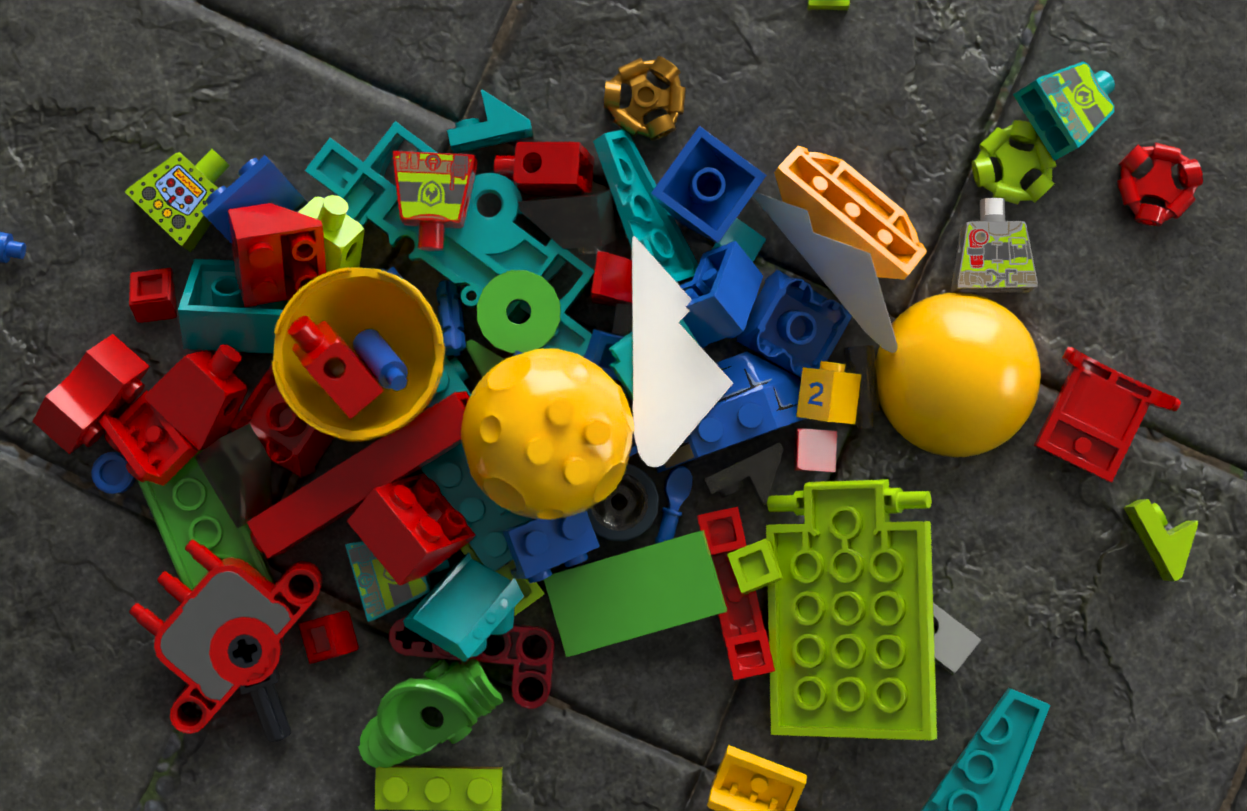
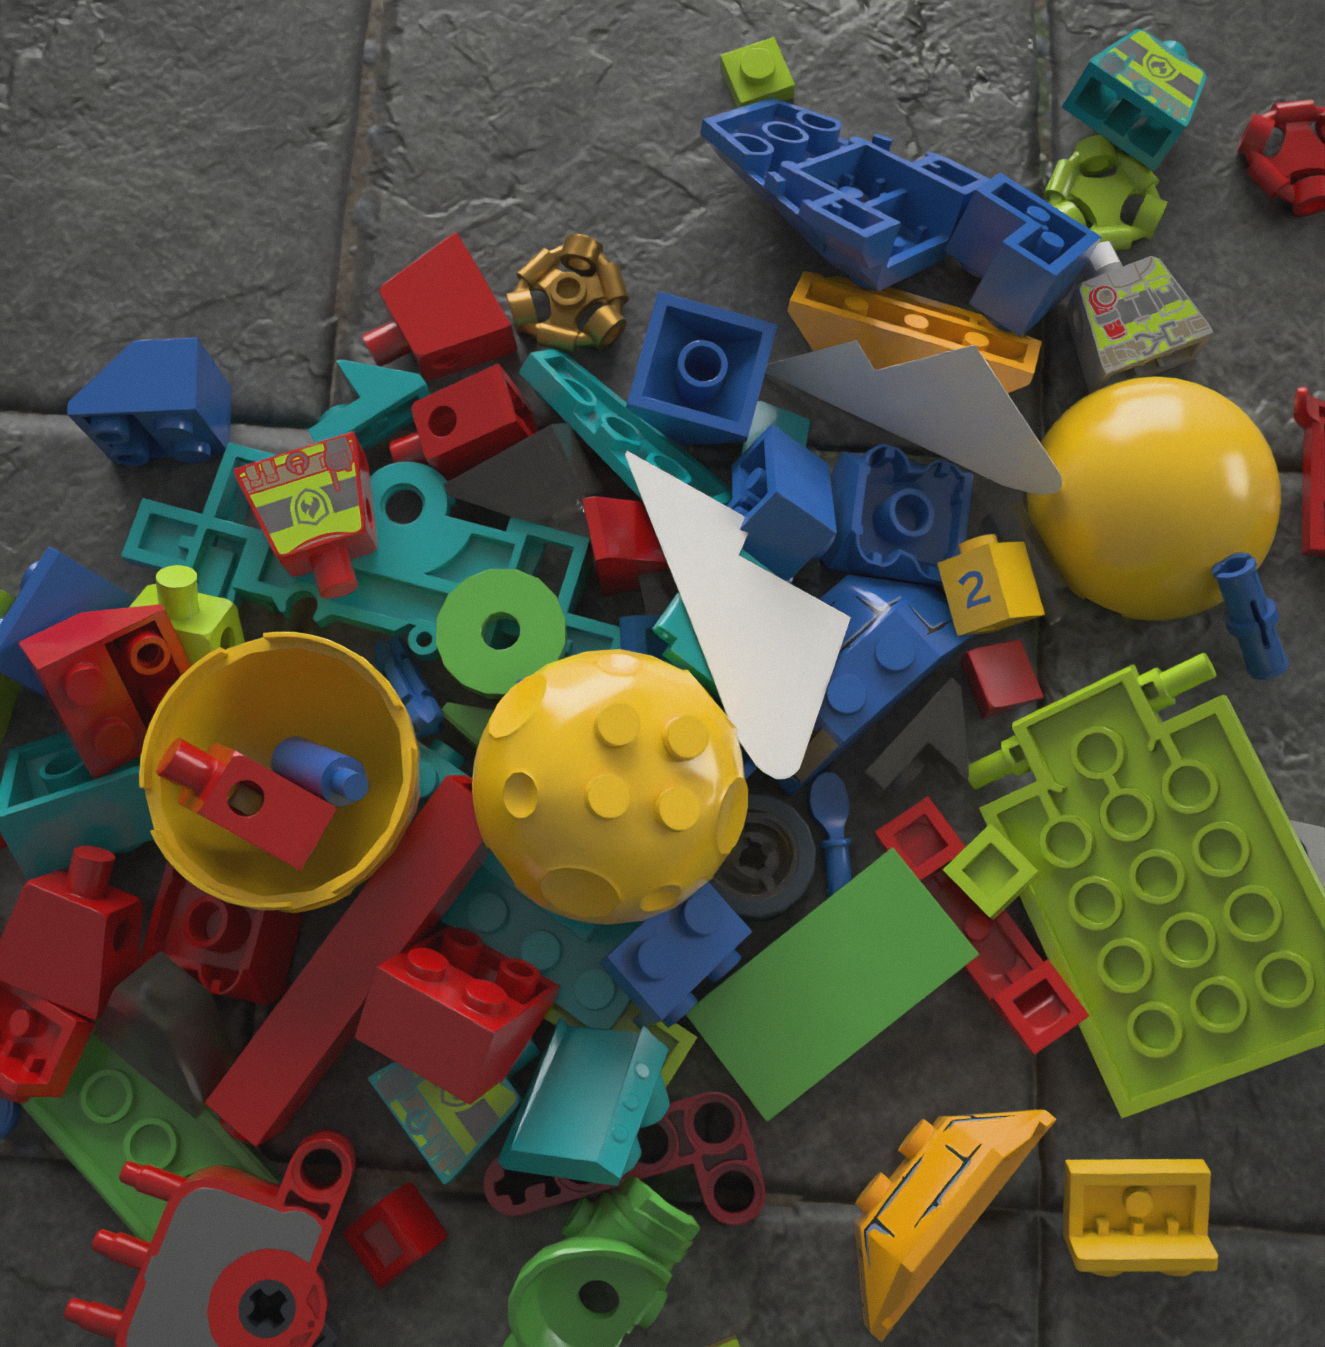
camera: 15 degrees left, 10 degrees down
none -> blue slope [67,337,232,466]
none -> red torso [361,232,517,380]
none -> blue wedge [700,98,990,291]
none -> light orange wedge [854,1109,1056,1343]
none -> blue brick [944,173,1101,337]
none -> blue pin [1212,553,1289,680]

